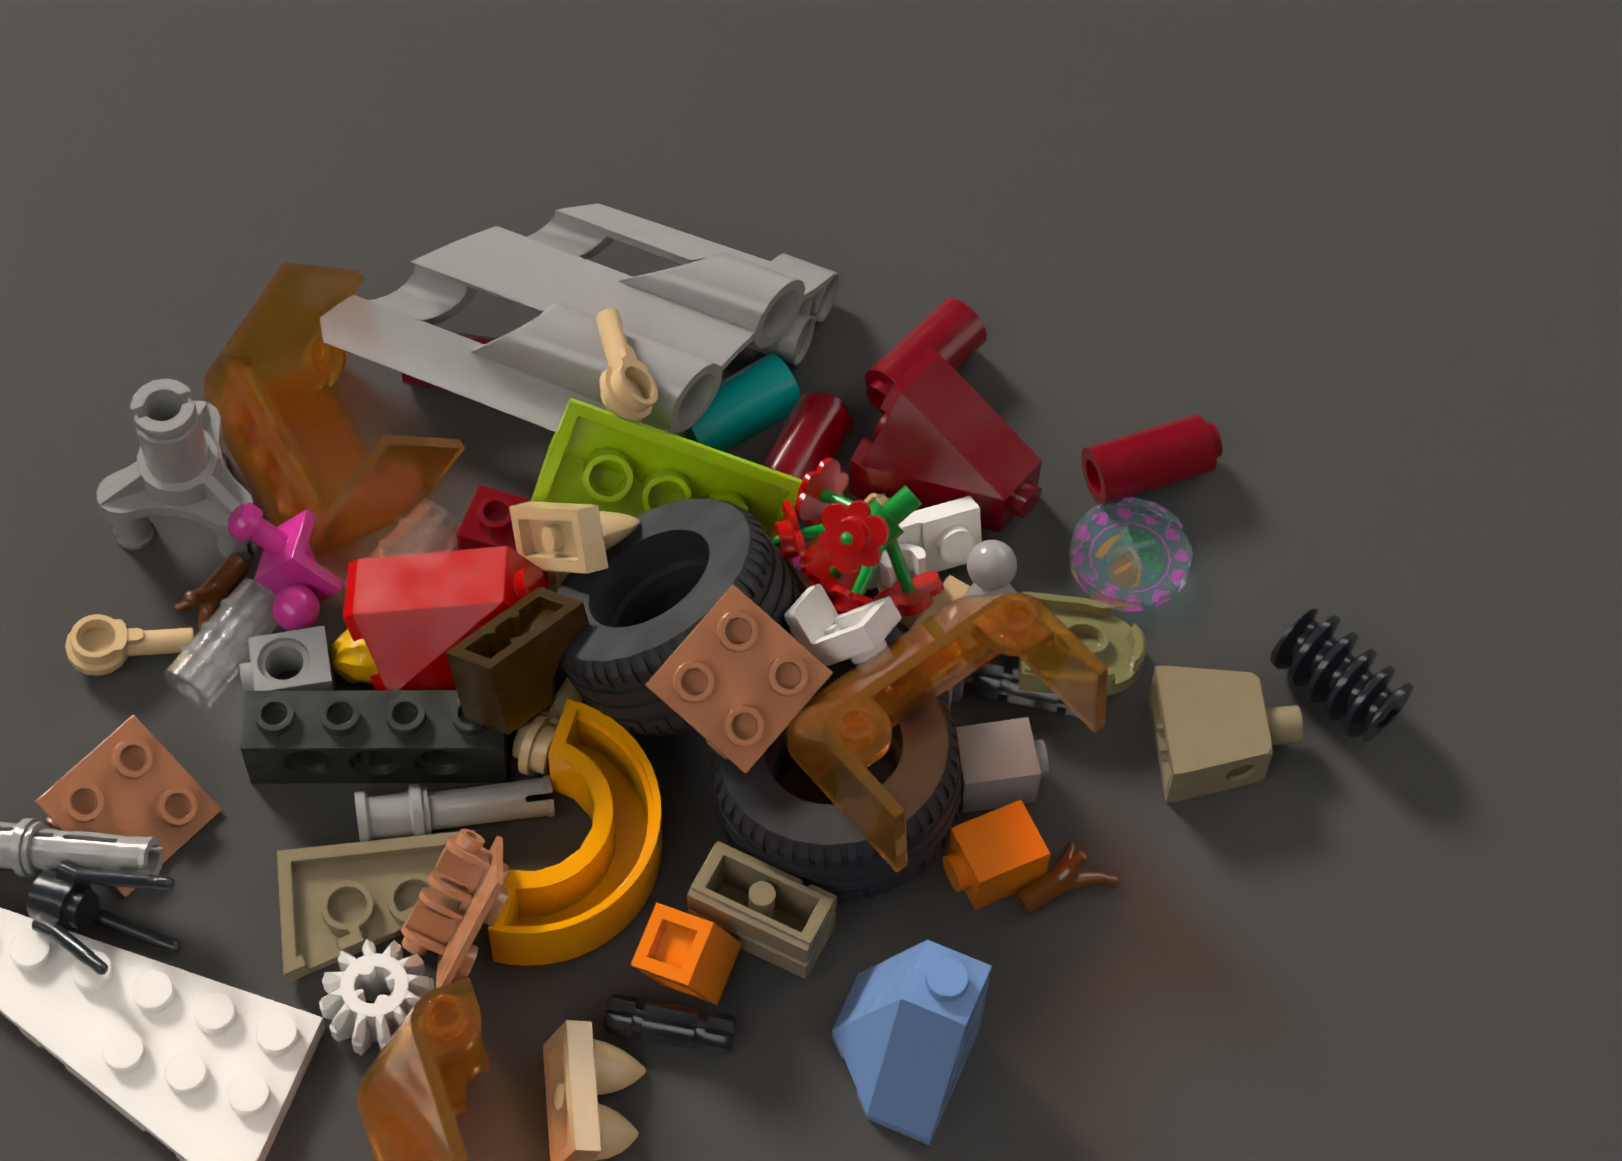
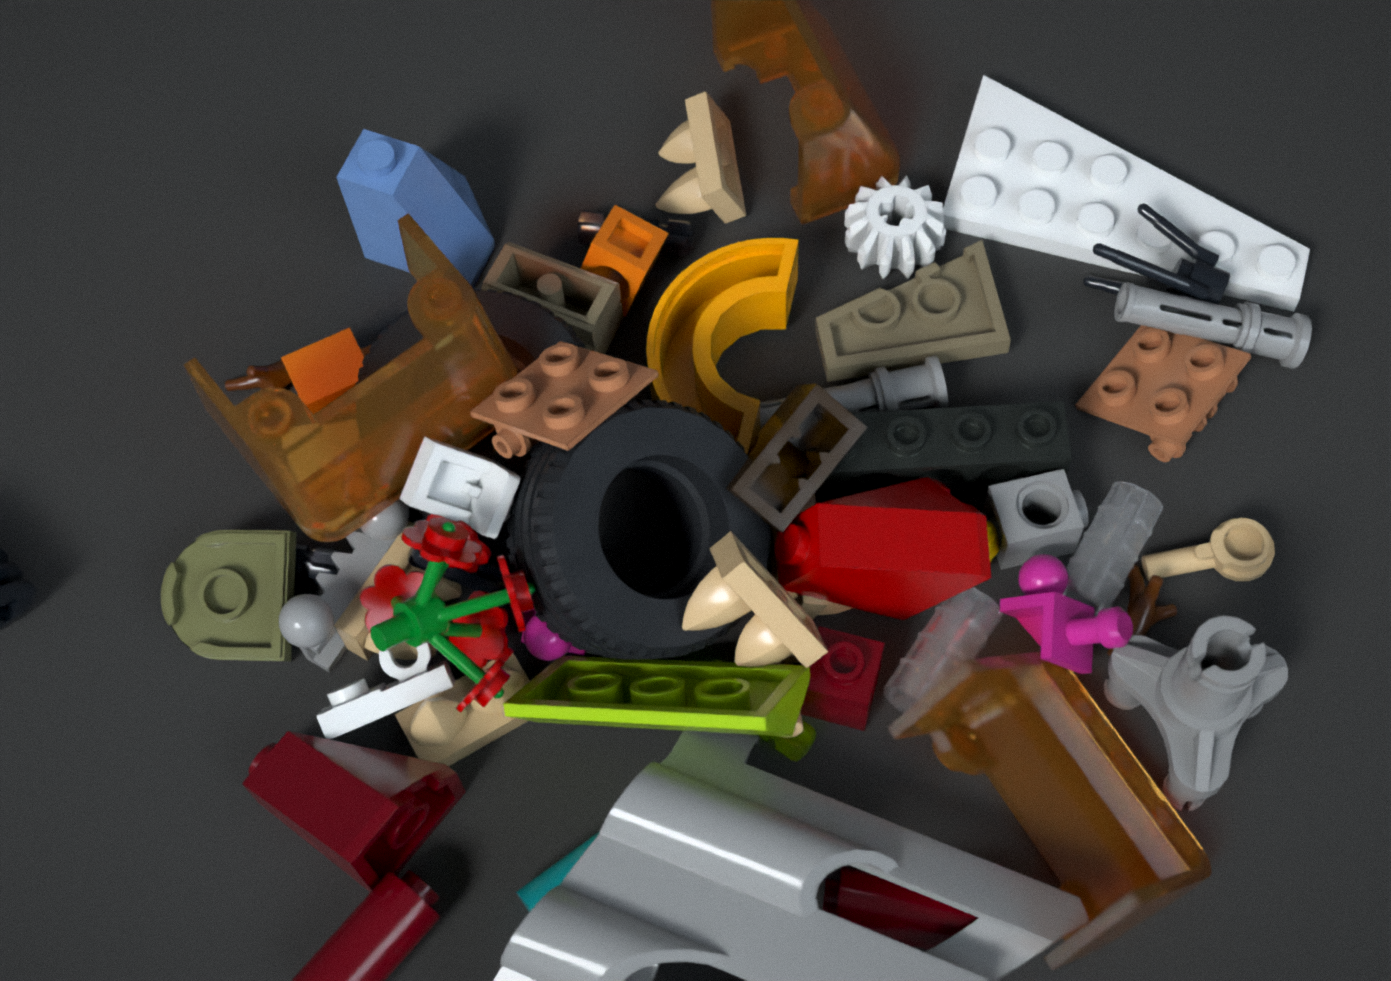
camera: 175 degrees left, 5 degrees up
nougat hinge [401,828,509,1001] -> none
tan plate [596,309,658,422] -> none
dark red brick [760,392,852,519] -> none
clear light blue tile [1069,497,1193,612] -> none
dark red brick [1081,414,1223,506] -> none
dark tan torso [1148,666,1303,803] -> none

